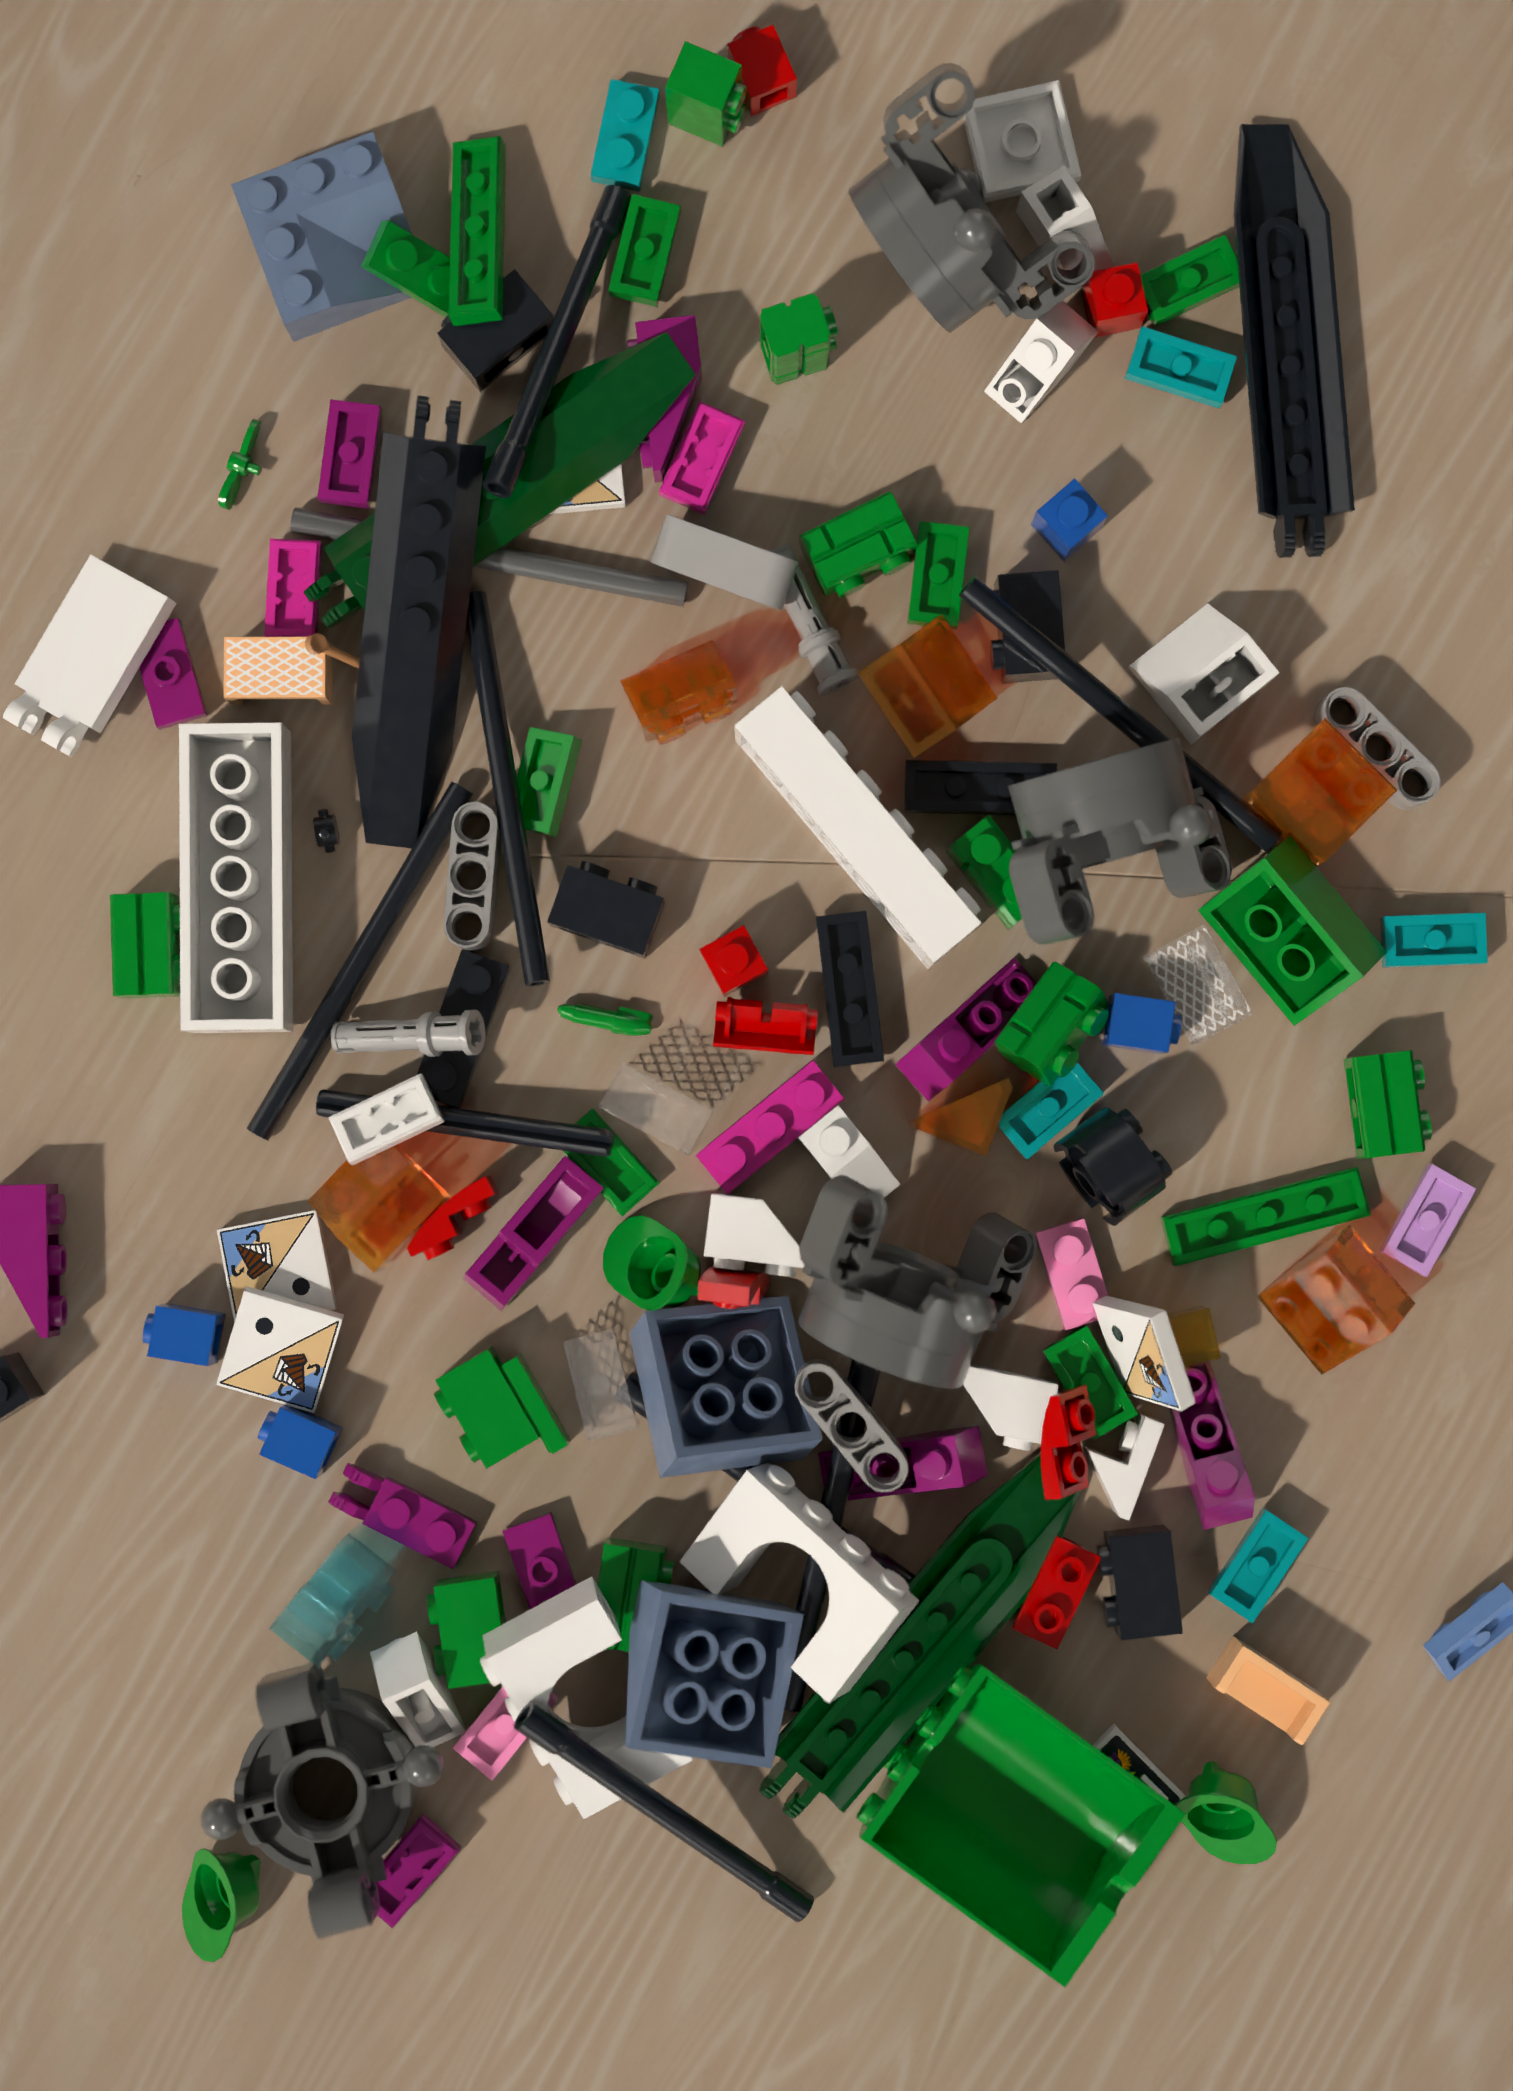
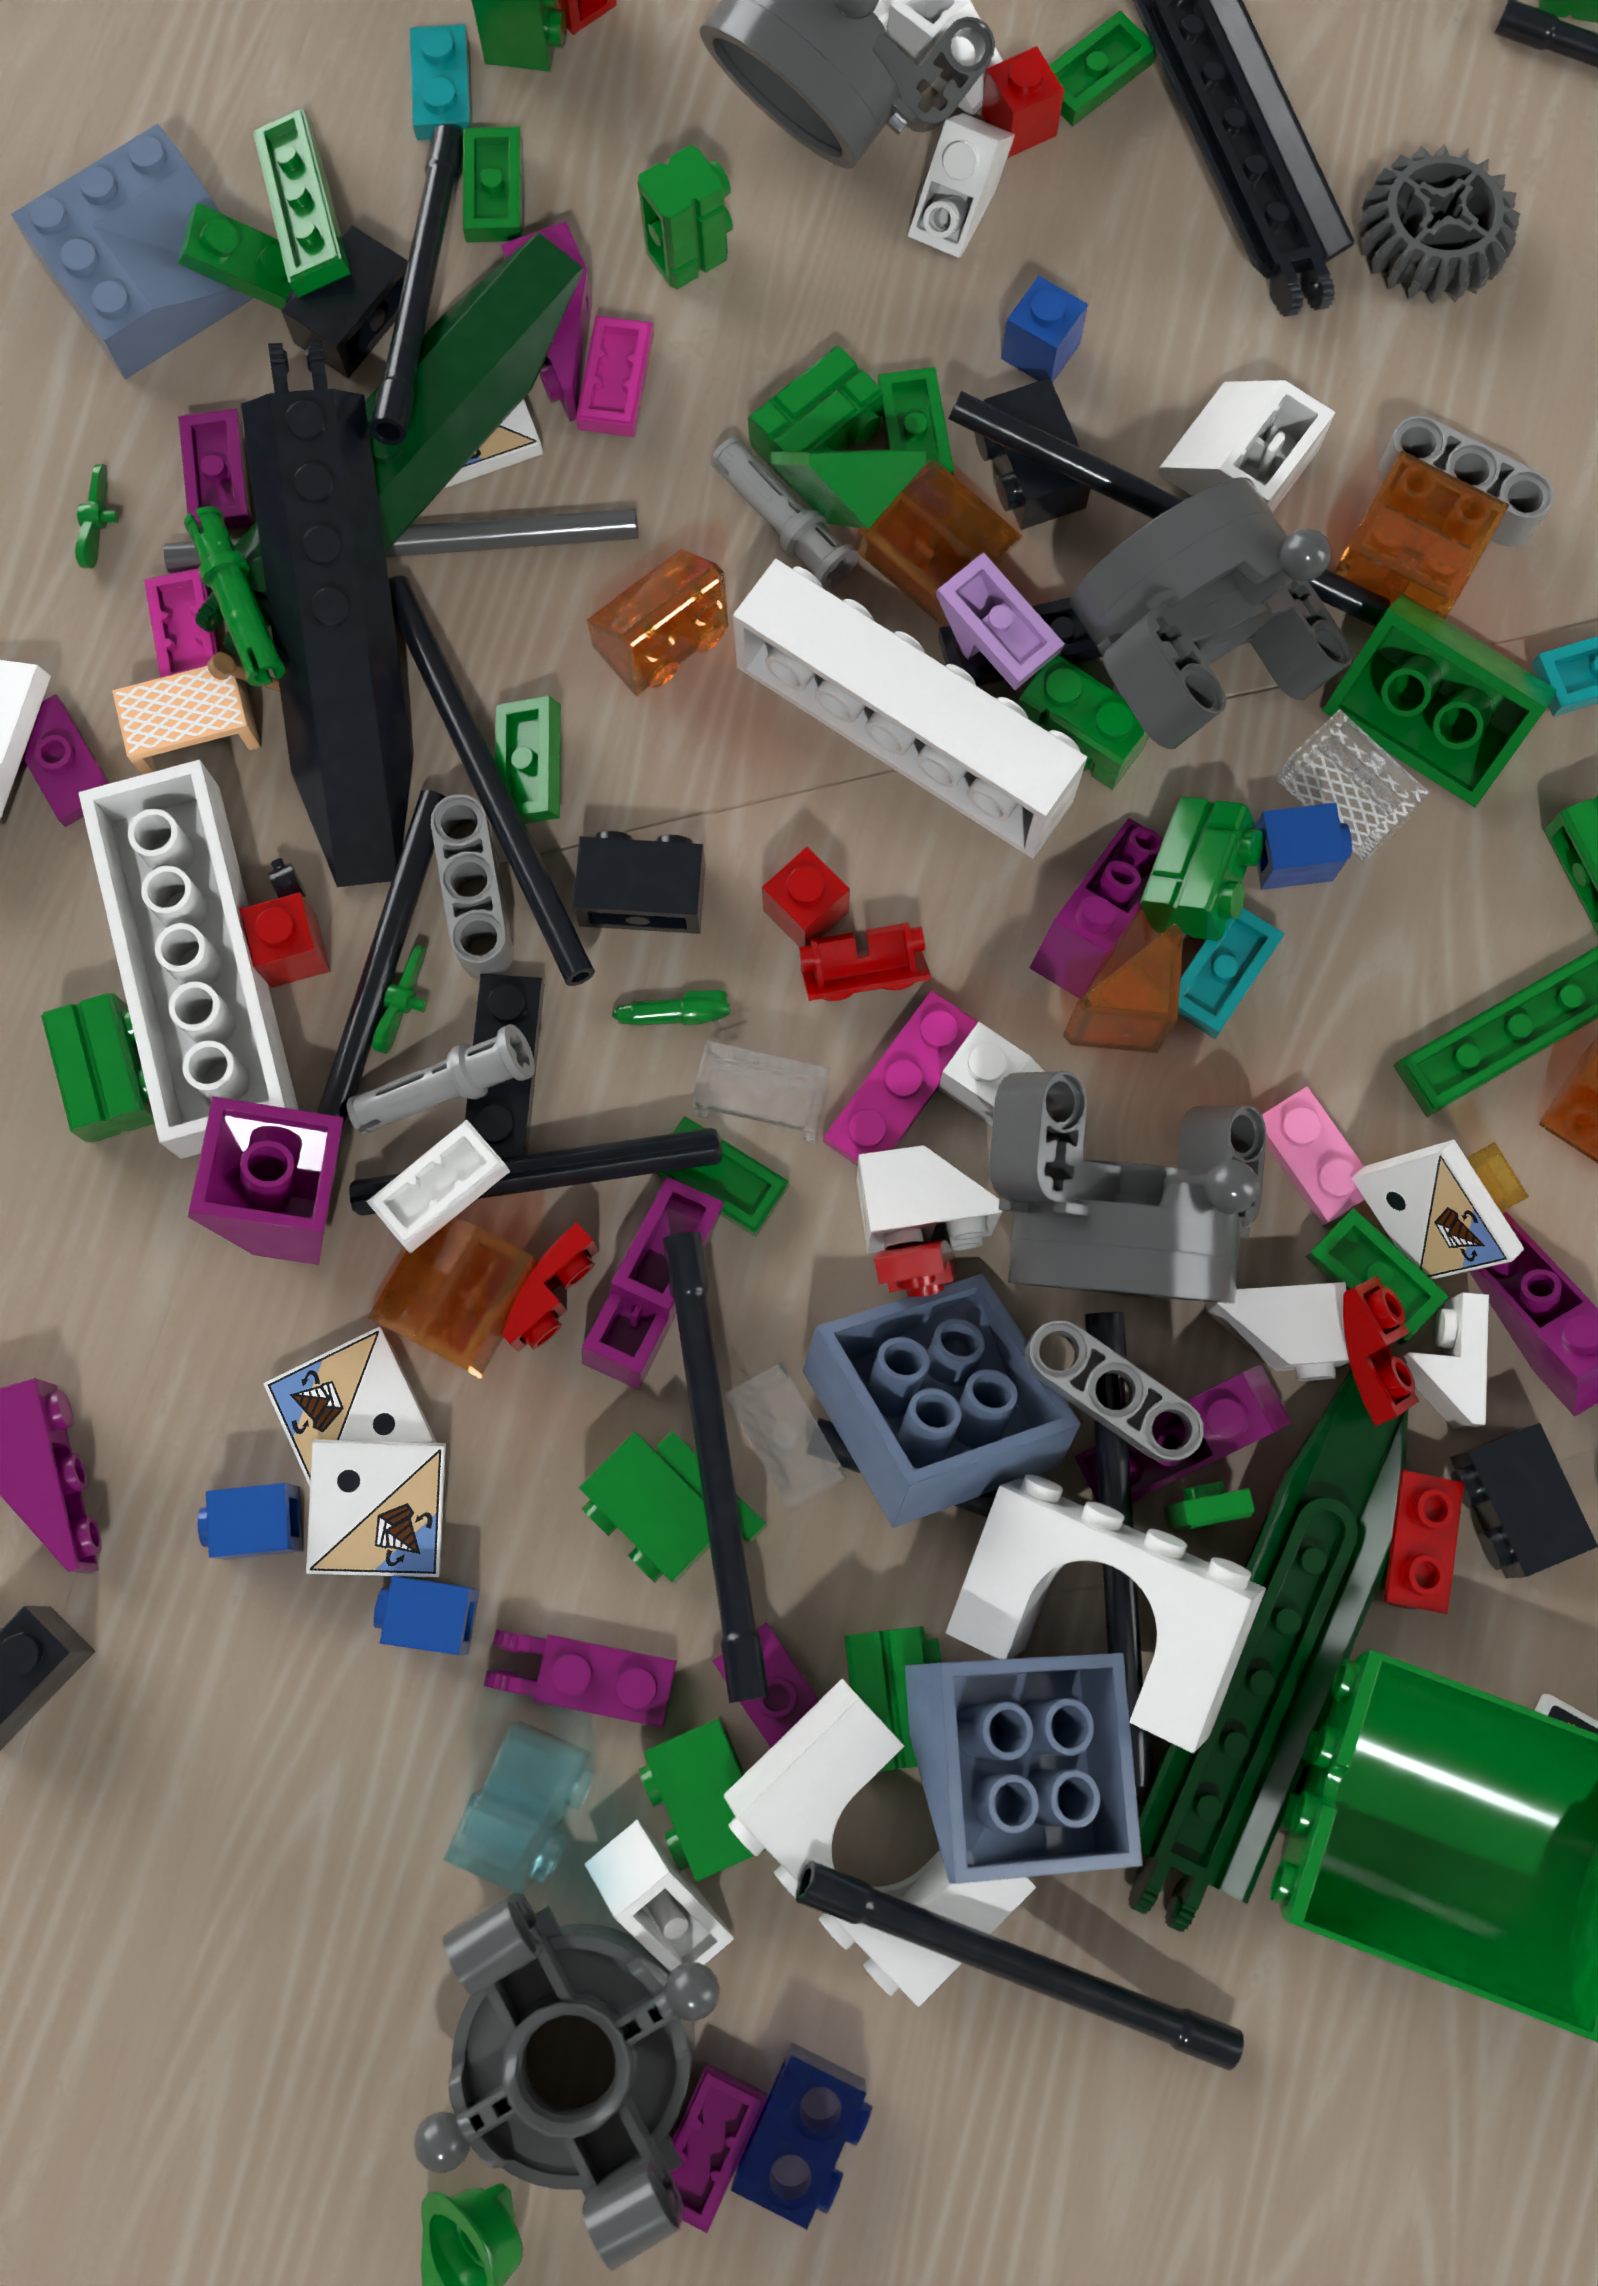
camera: 15 degrees left, 10 degrees down
bright pink plate [453,1686,558,1781] -> none
green piece [603,1215,701,1311] -> none
light grey beam [650,514,799,610] -> none
black plate [816,911,884,1068] -> none
black brick [1053,1107,1173,1226] -> none
teal plate [1124,326,1237,409] -> none
none -> green pin [184,506,286,686]
none -> magenta slope [188,1096,344,1265]
none -> red brick [239,892,331,988]
none -> green piece [372,945,427,1054]
none -> black piece [663,1232,769,1703]
none -> clear blue brick [731,2042,873,2230]
none -> green slope [771,450,926,529]
none -> lavender slope [936,552,1065,690]
none -> green plate [1164,1481,1255,1533]
none -> dark grey gear [1358,144,1520,304]

